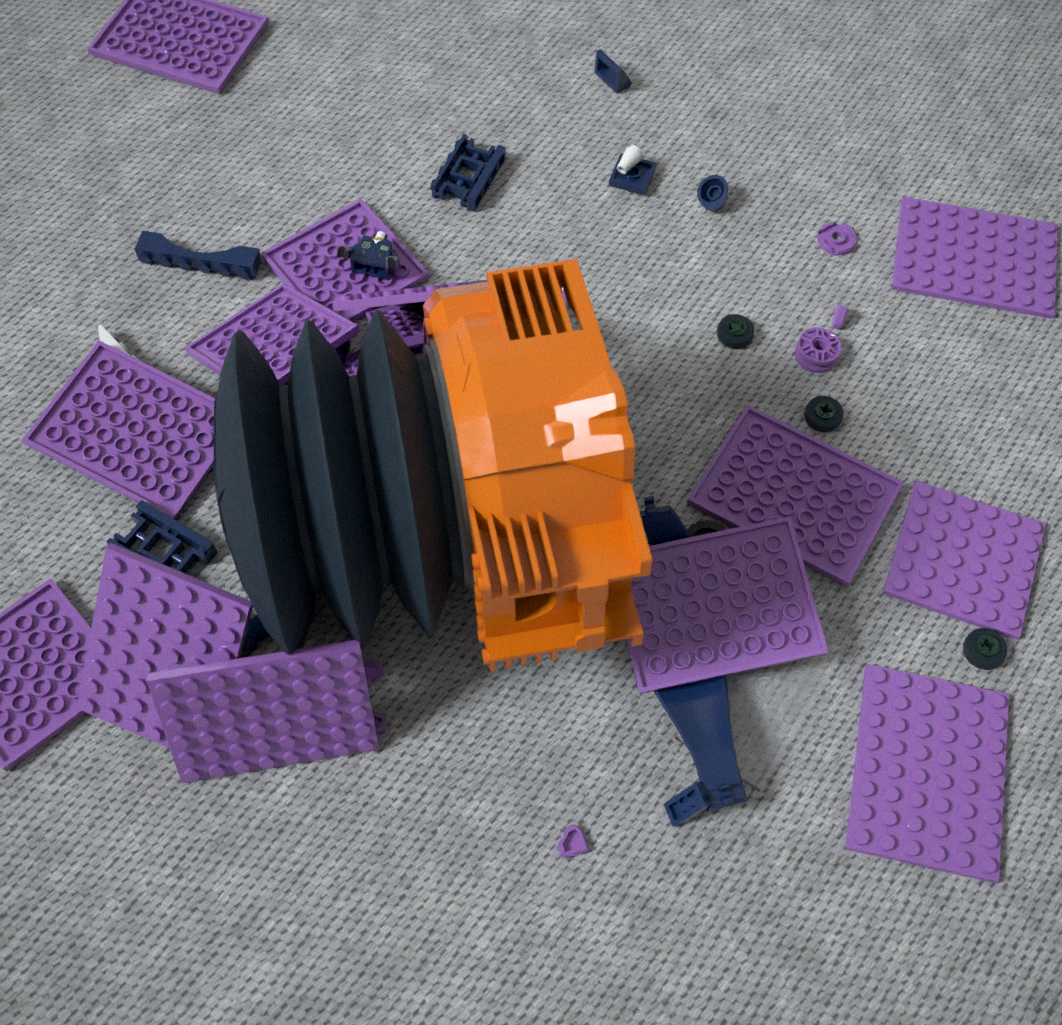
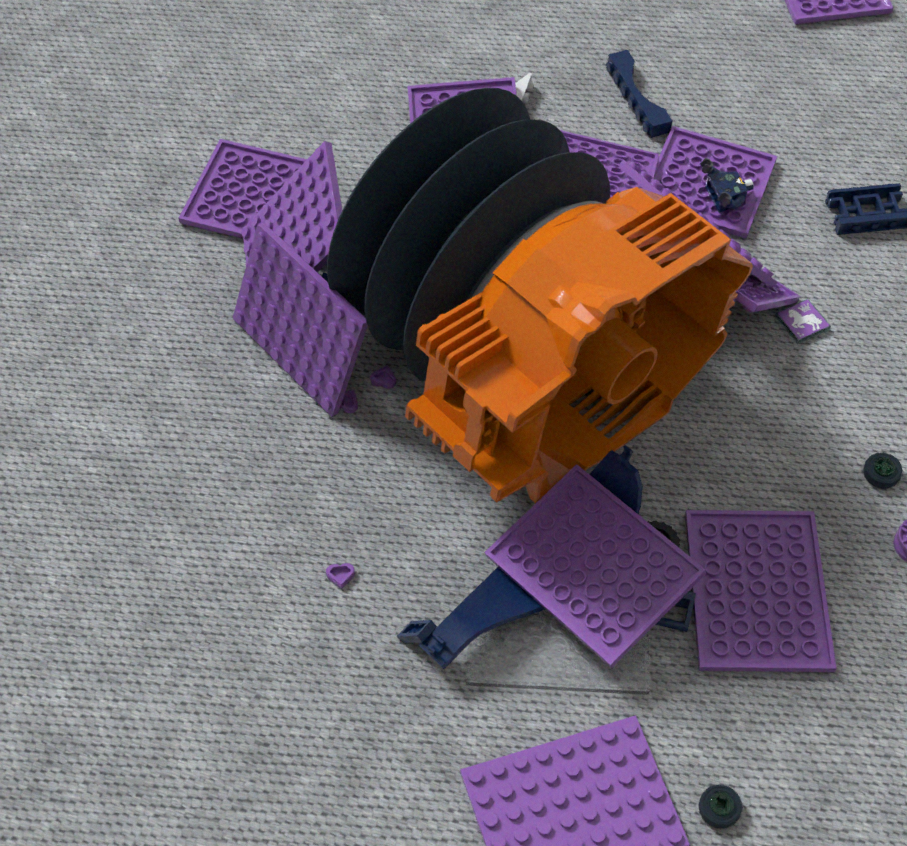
camera: 60 degrees right, 5 degrees down
black wheel [804,396,844,433] -> none
medium lavender plate [882,481,1046,640] -> none

